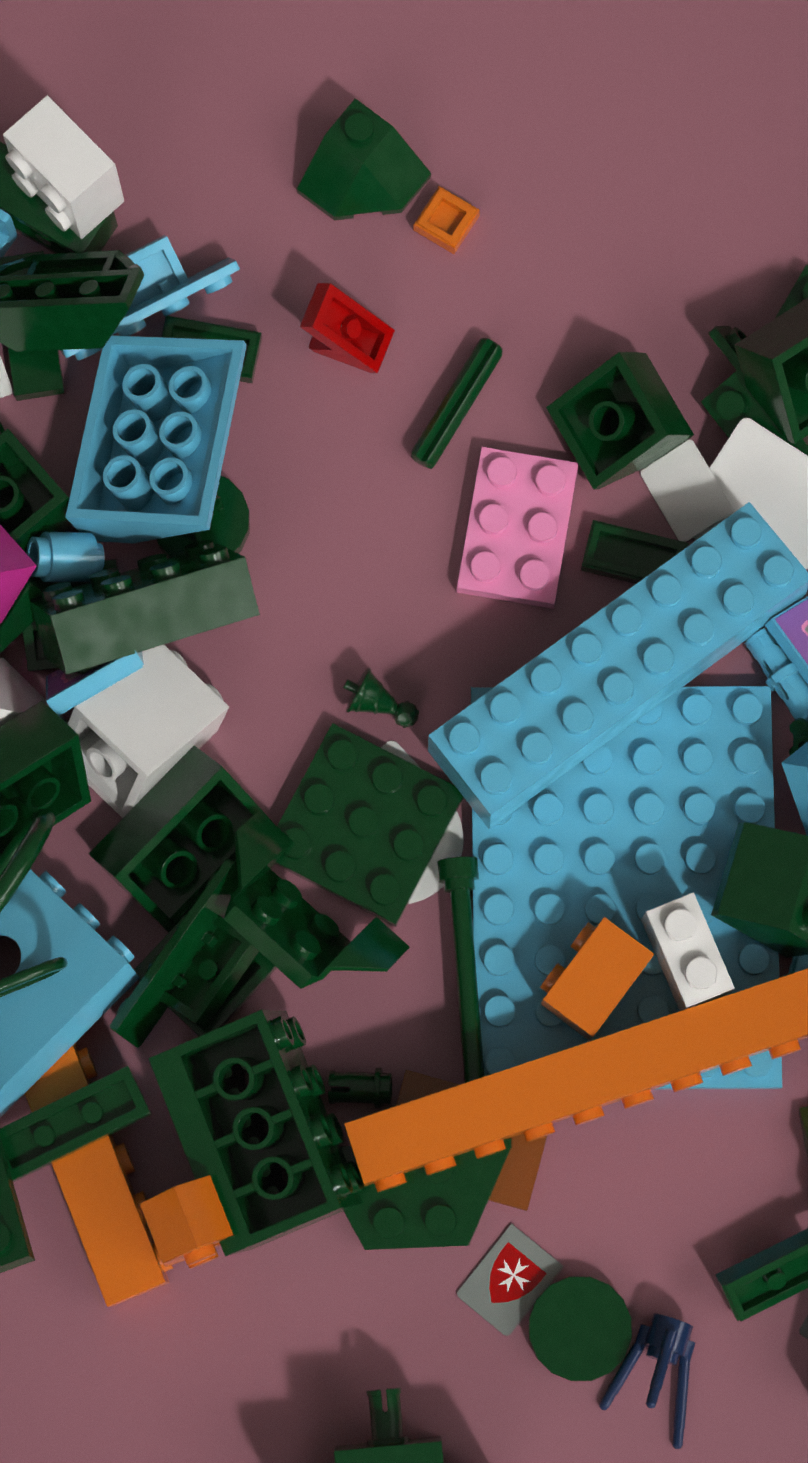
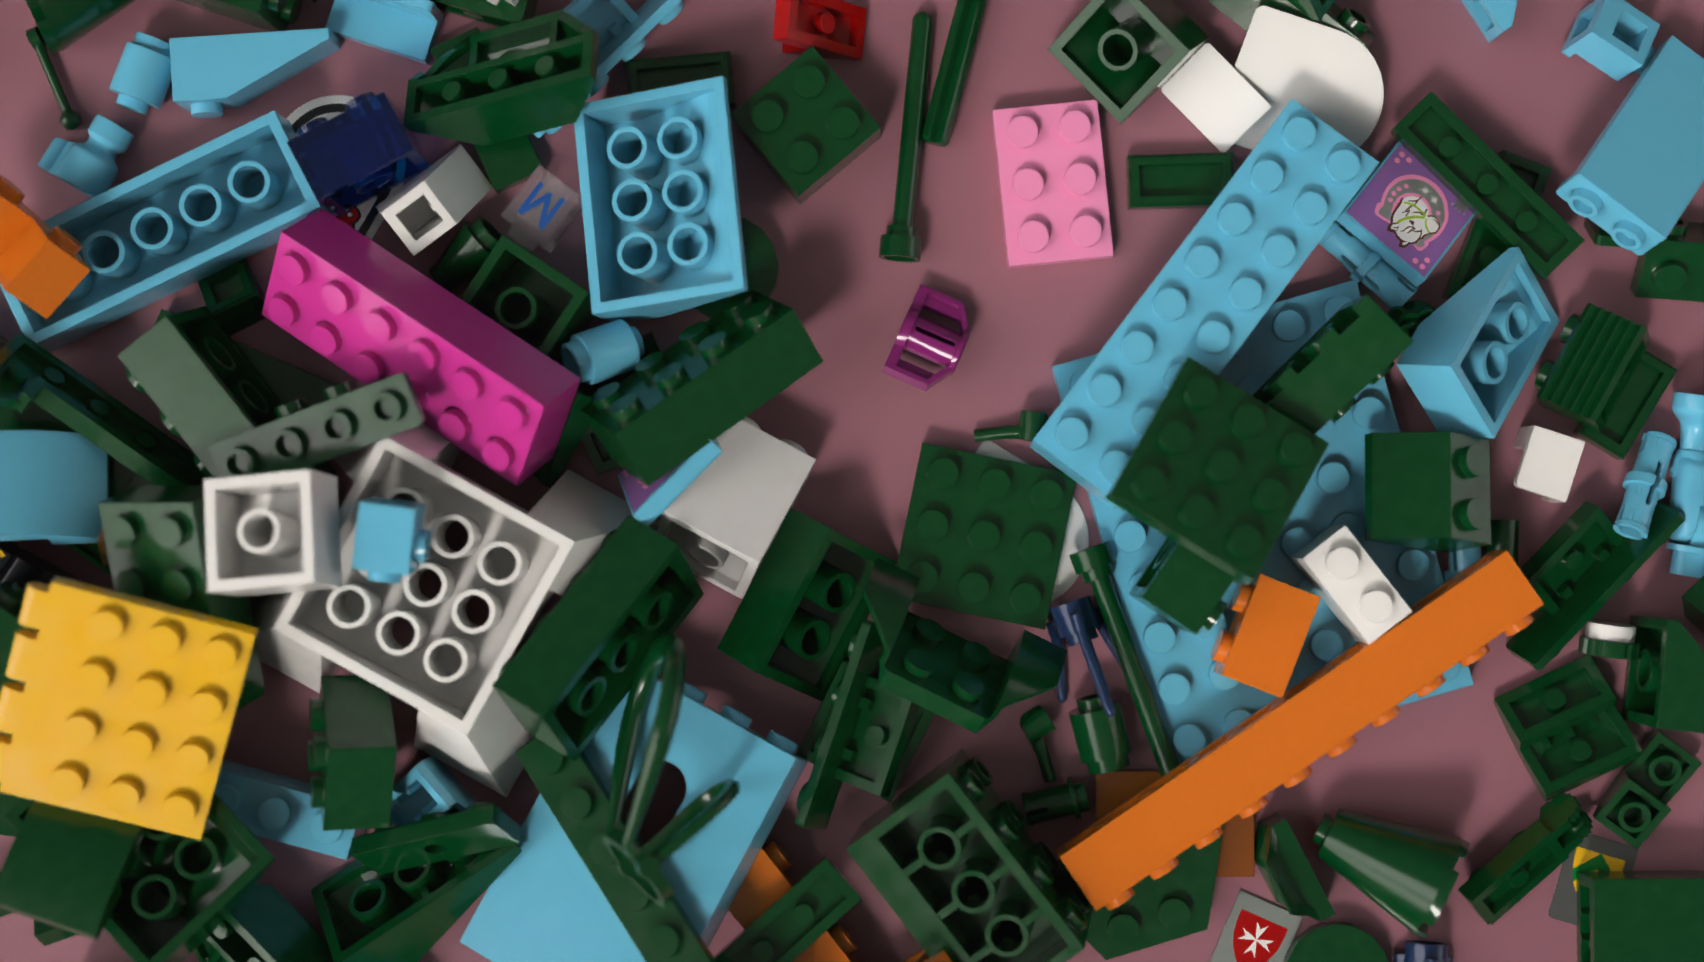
camera: 15 degrees left, 10 degrees up
dark green piece [343,668,419,728] -> none
none -> clear brick [501,165,582,253]
none -> dark green brick [730,46,881,205]
none -> dark green piece [879,11,933,263]
none -> magenta piece [882,284,970,391]
none -> dark green hand [974,410,1049,442]
none -> dark green hand [1019,705,1057,783]
none -> dark blue plant [1046,595,1122,717]
none -> dark green brick [1068,693,1132,775]
none -> dark green plate [1105,357,1329,585]
none -> dark green brick [1129,537,1242,635]
none -> dark green wedge [1252,295,1414,435]
none -> dark green slope [1254,812,1335,921]
none -> dark green cone [1311,808,1470,938]

